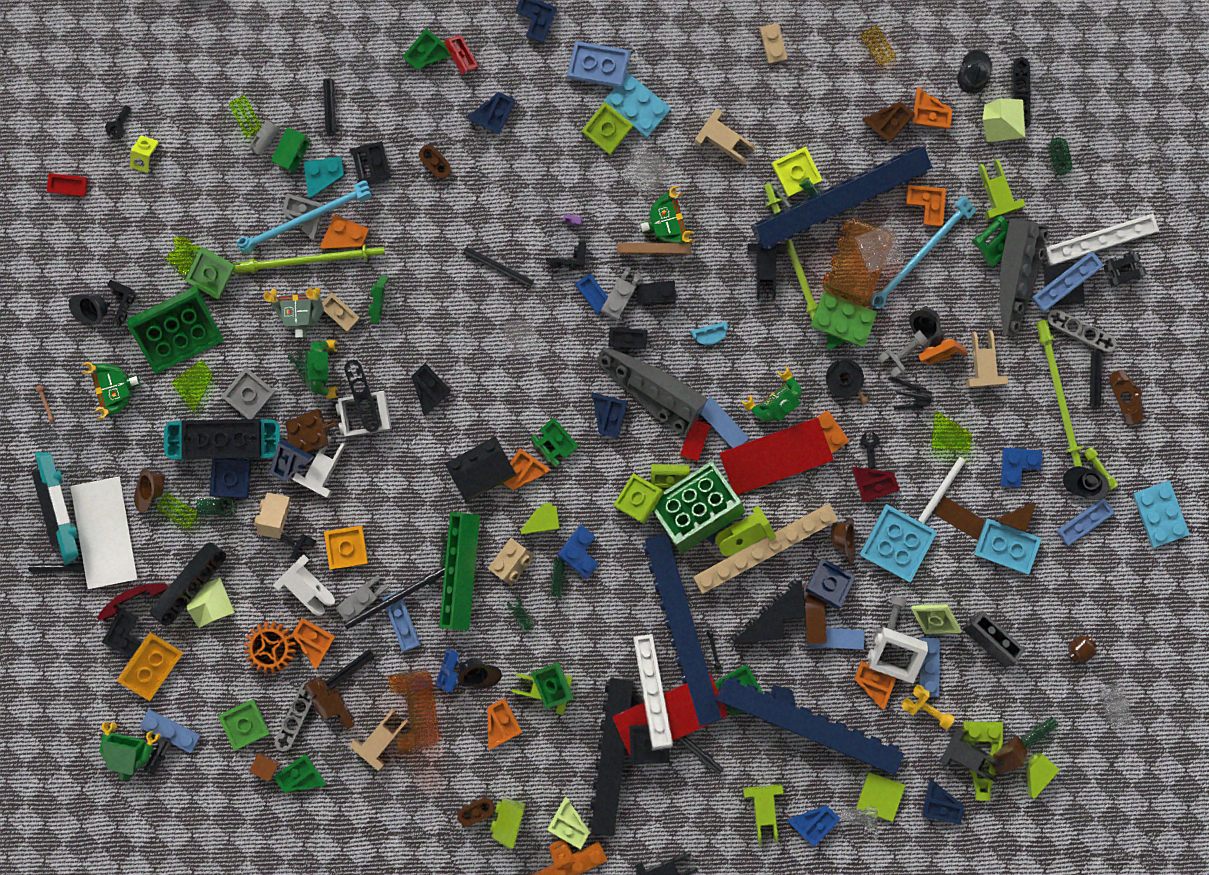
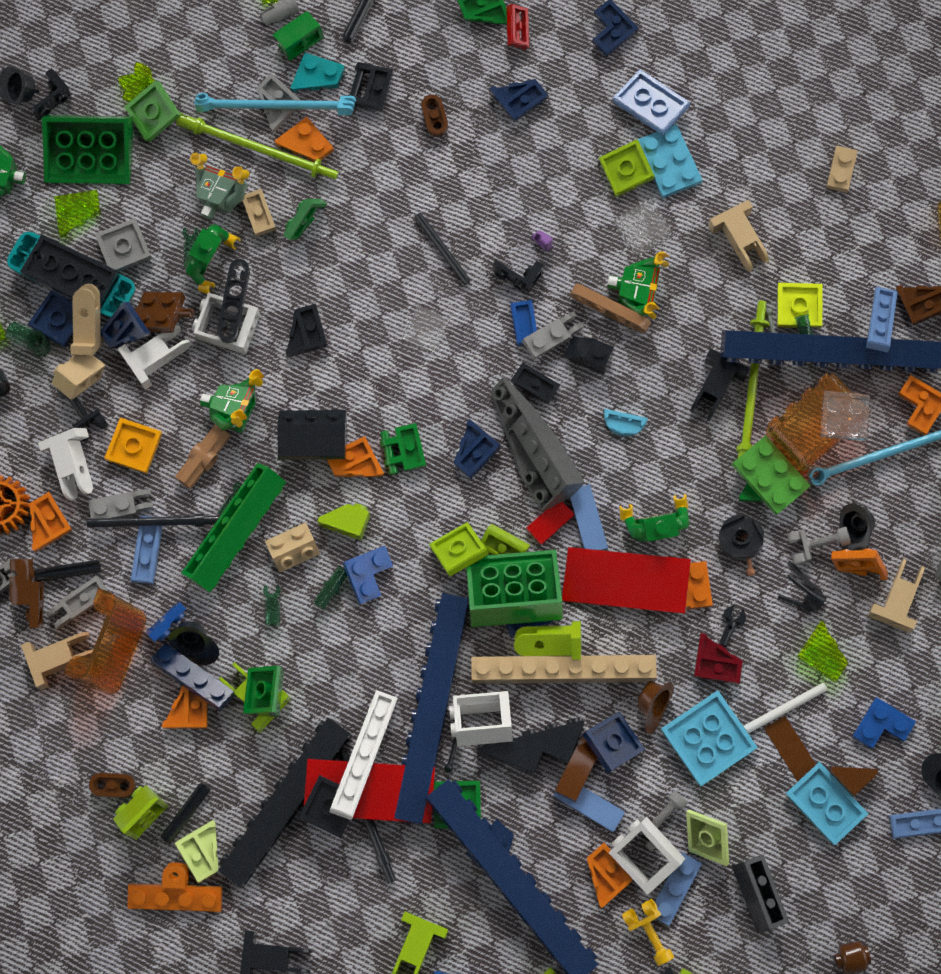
camera: 35 degrees right, 10 degrees down
none -> light grey hinge [46,576,111,629]
none -> tan piece [70,284,103,355]
none -> plate [150,643,235,711]
none -> black axle [161,783,210,844]
none -> medium nougat piece [175,425,231,489]
none -> green torso [200,369,264,433]
none -> white window [449,691,513,746]
none -> medium blue tile [866,287,898,353]

